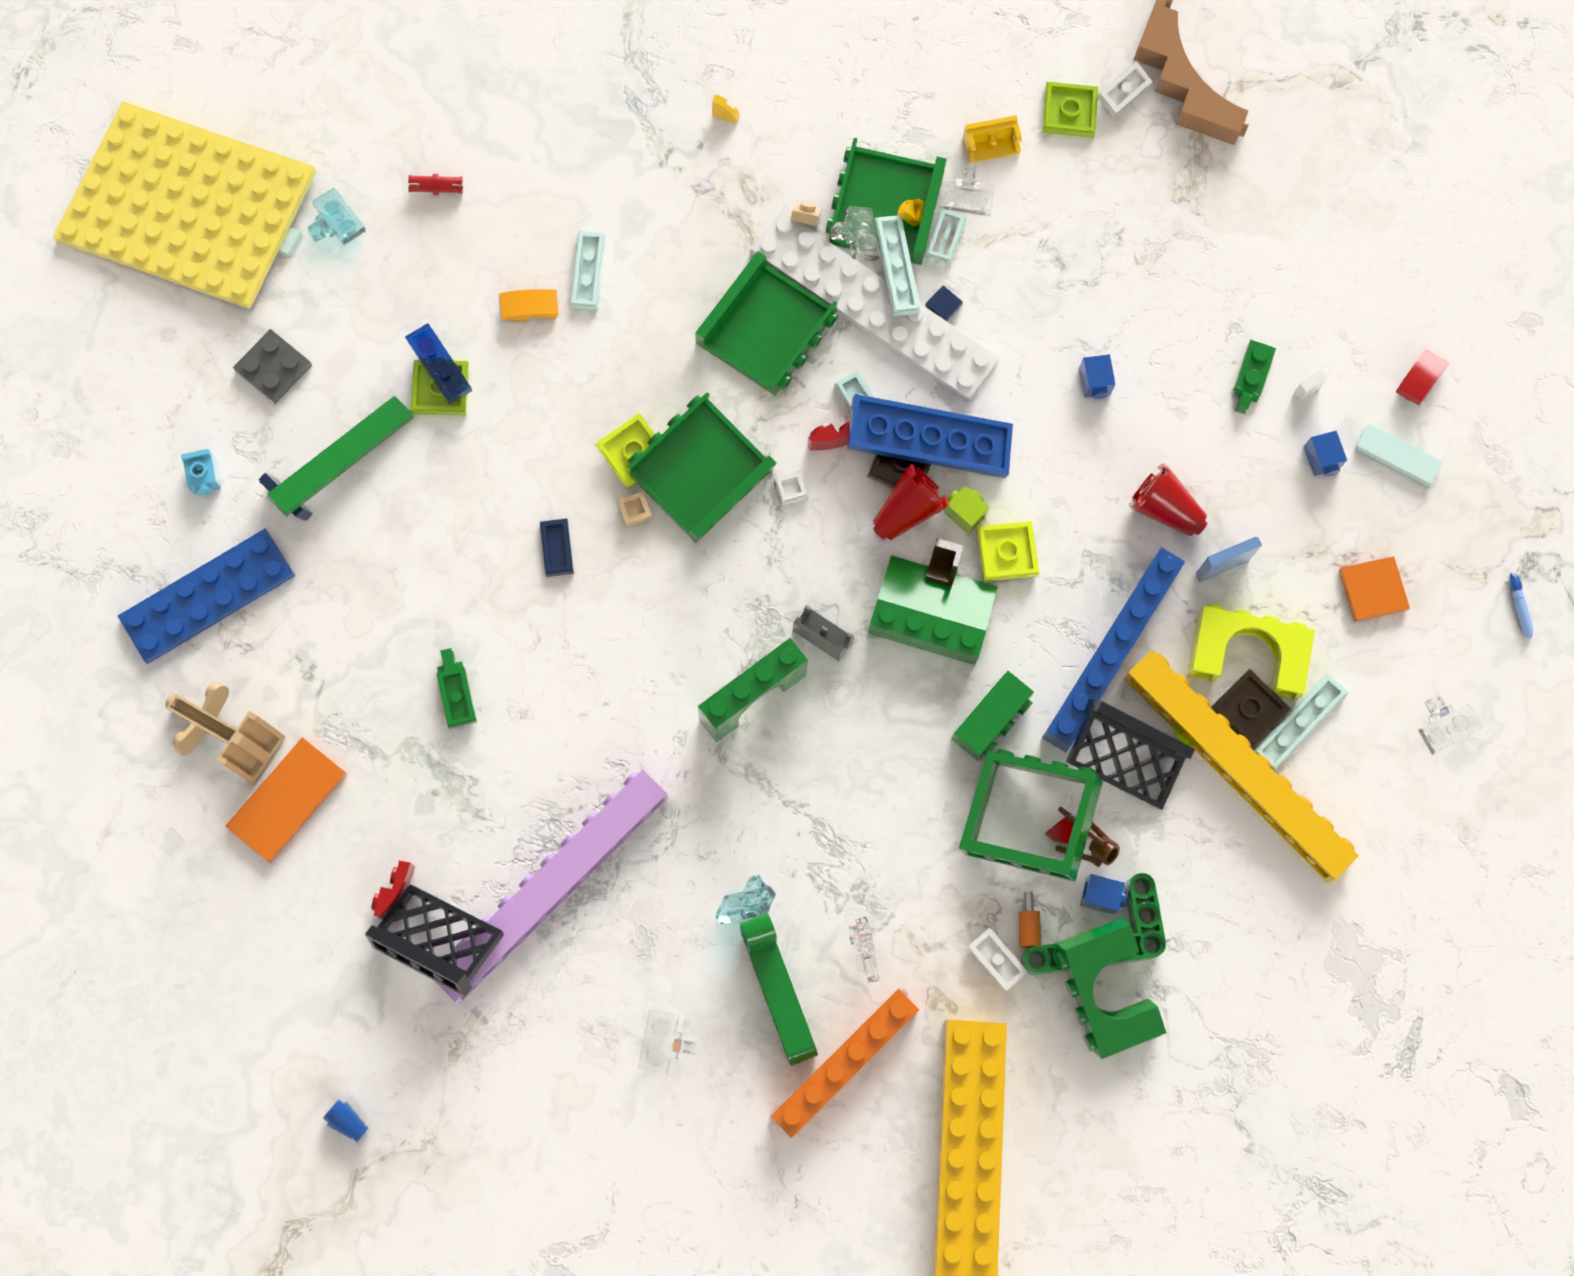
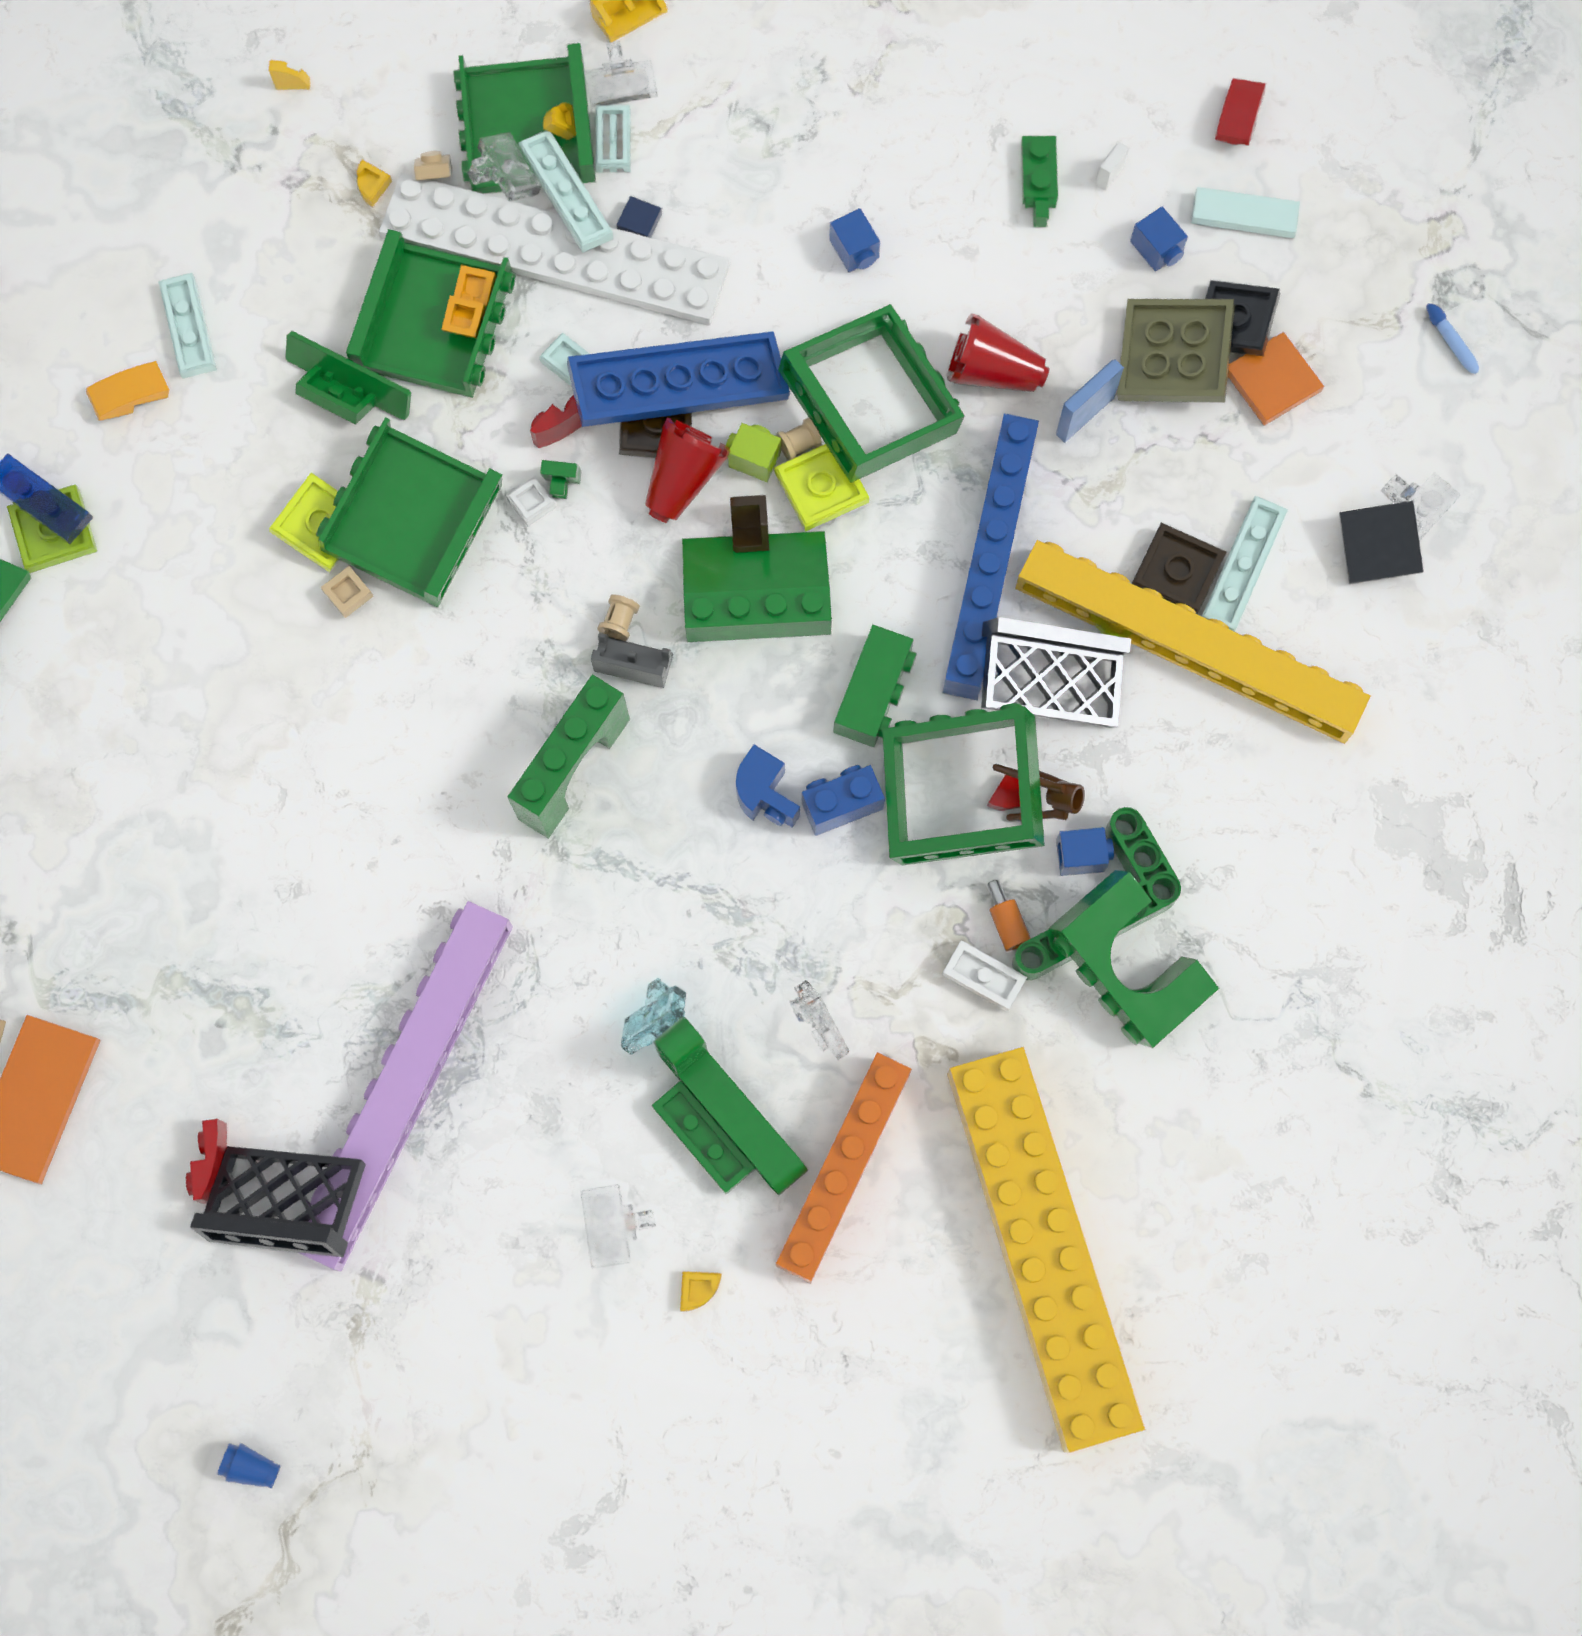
camera: 15 degrees left, 0 degrees up
green hinge [436,648,477,729] -> none
dark blue tile [540,518,574,577] -> none
neon yellow arch [1187,604,1315,700] -> none
none -> green bracket [285,331,411,425]
none -> yellow tile [357,159,392,207]
none -> light orange slope [442,265,497,339]
none -> green tile [540,460,582,499]
none -> tan bush [597,594,640,641]
none -> green plate [651,1080,755,1195]
none -> yellow tile [680,1271,722,1311]
none -> blue brick [736,744,800,828]
none -> tan bush [776,418,822,461]
none -> green window [778,304,965,483]
none -> blue brick [801,765,885,836]
none -> olive plate [1117,299,1235,403]
none -> black tile [1205,280,1280,356]
none -> black tile [1339,500,1424,584]

